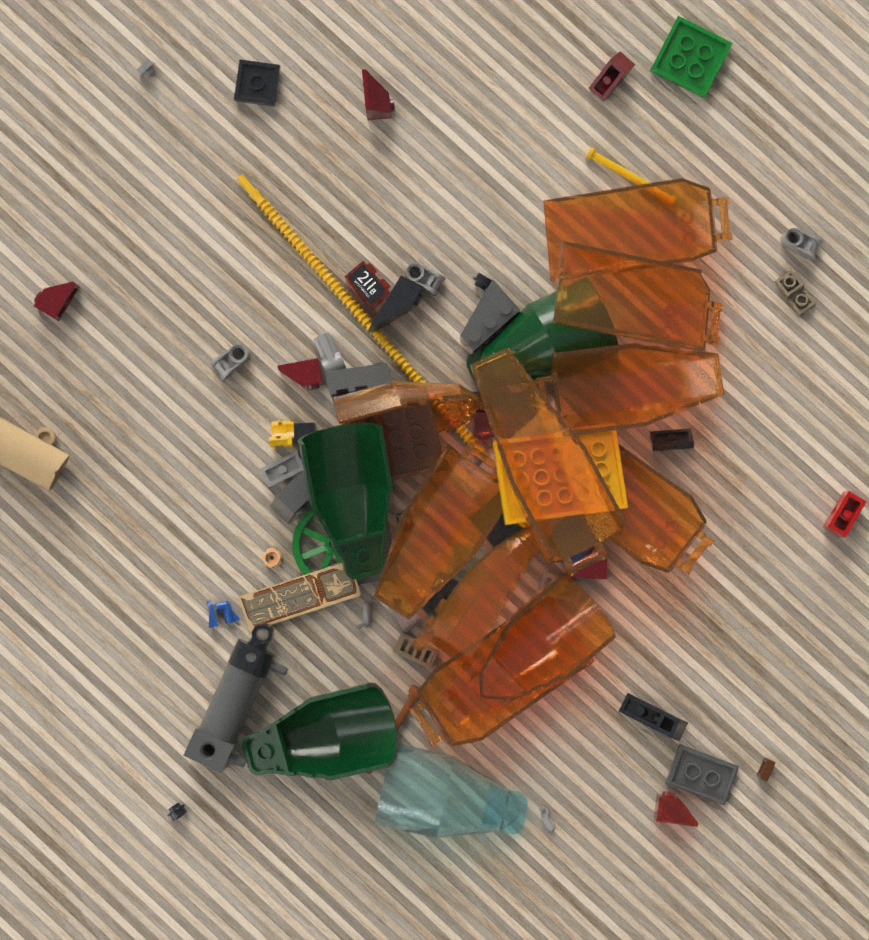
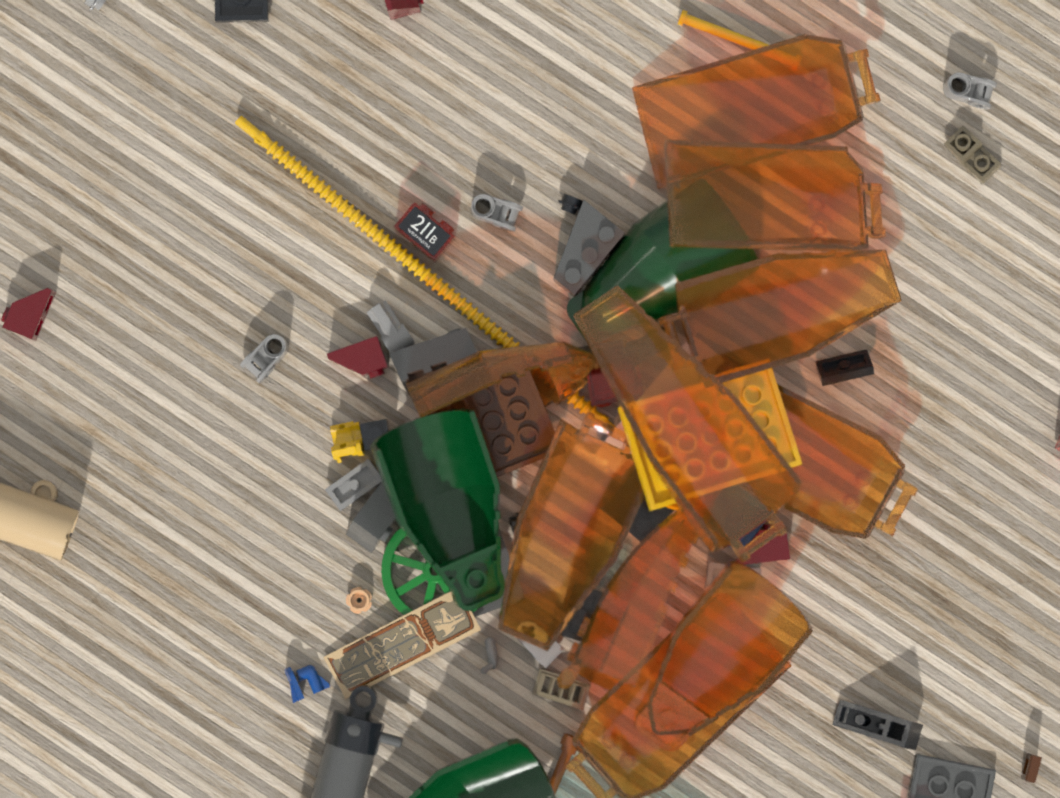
camera: 10 degrees left, 0 degrees up
black slope [369,275,423,334] -> none

